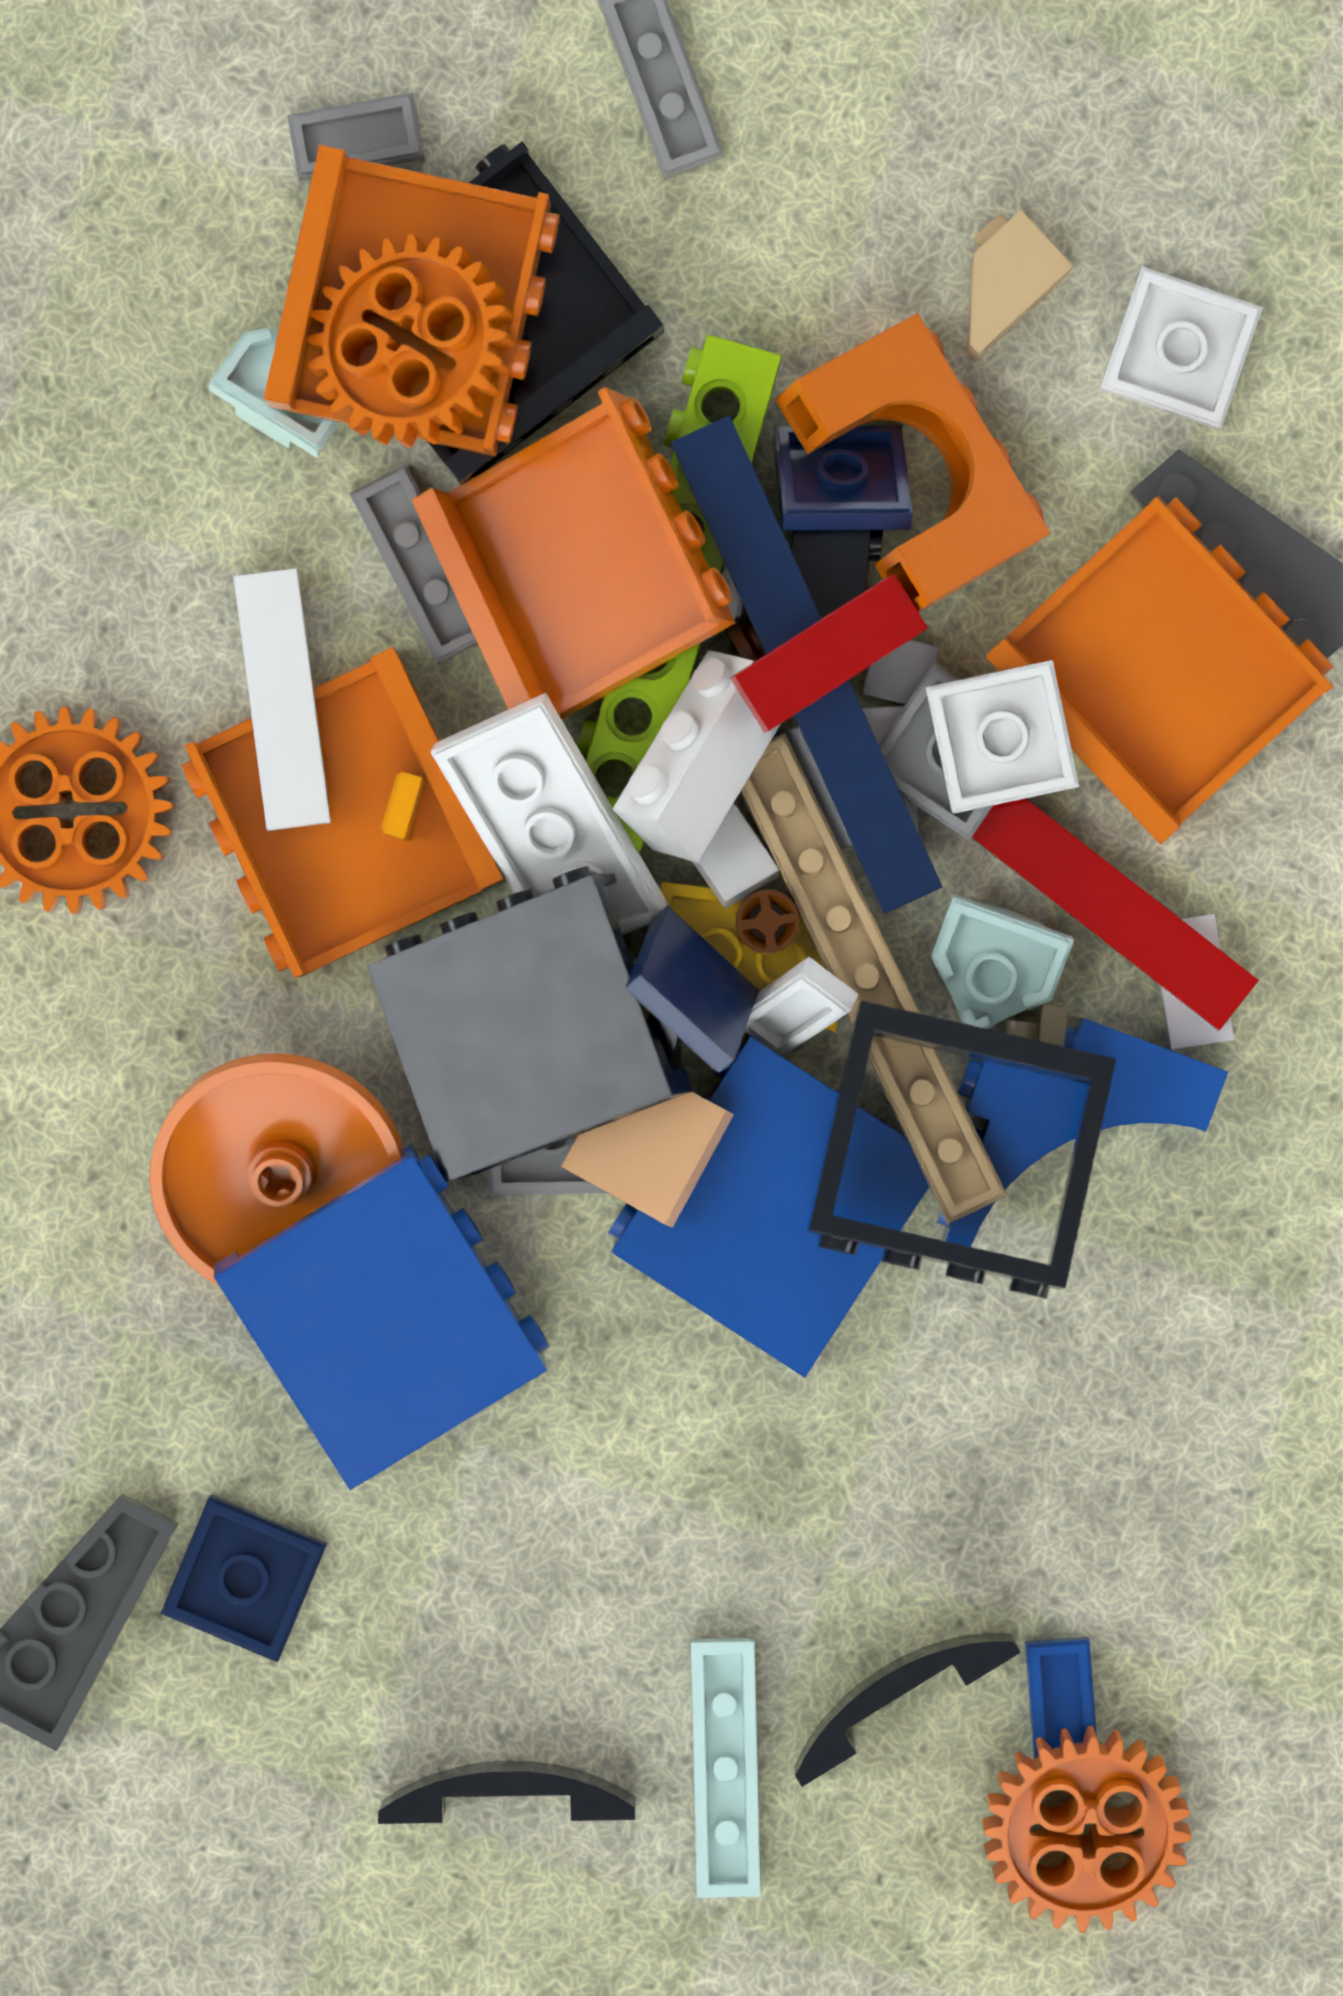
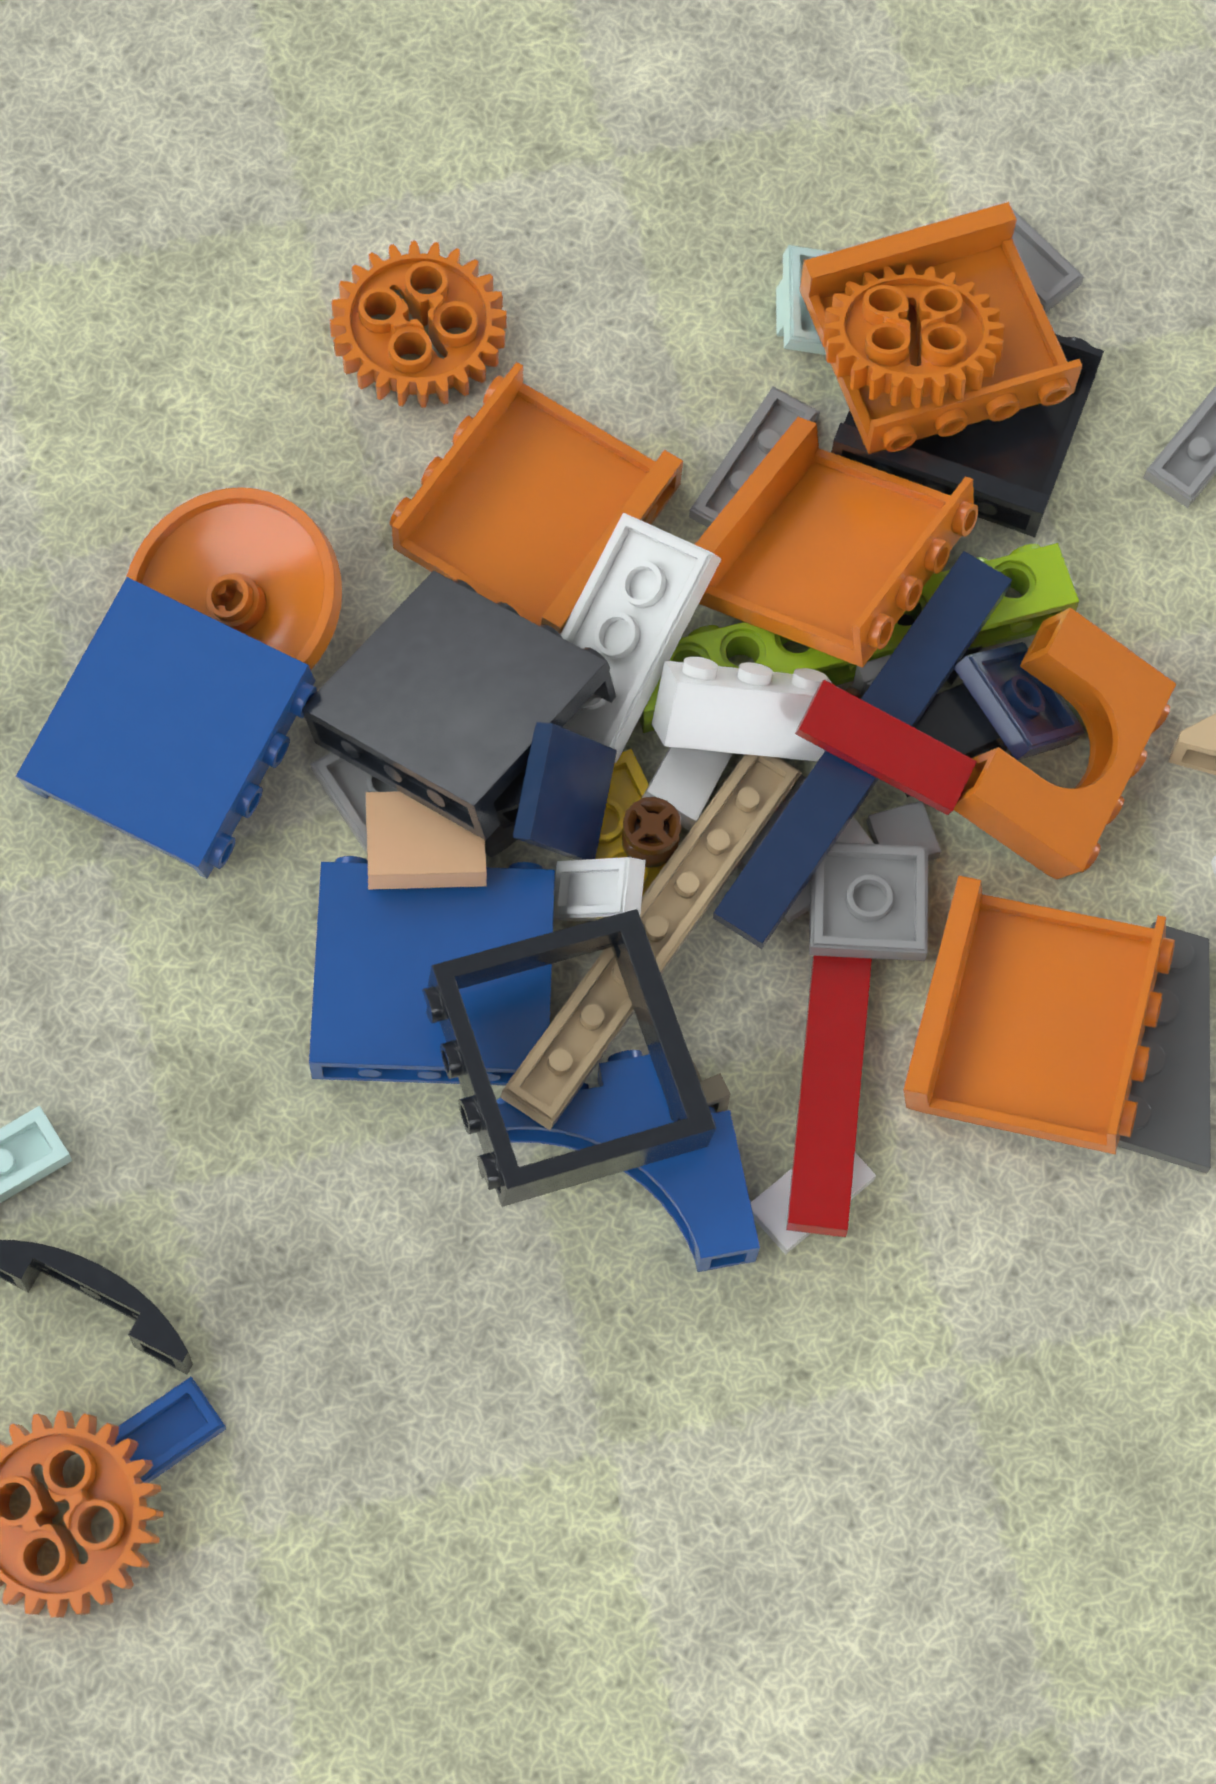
camera: 55 degrees right, 20 degrees down
white tile [233,568,332,831] -> none
light orange tile [381,771,426,841] -> none
white tile [926,660,1079,814] -> none
light aqua plate [931,894,1074,1029] -> none

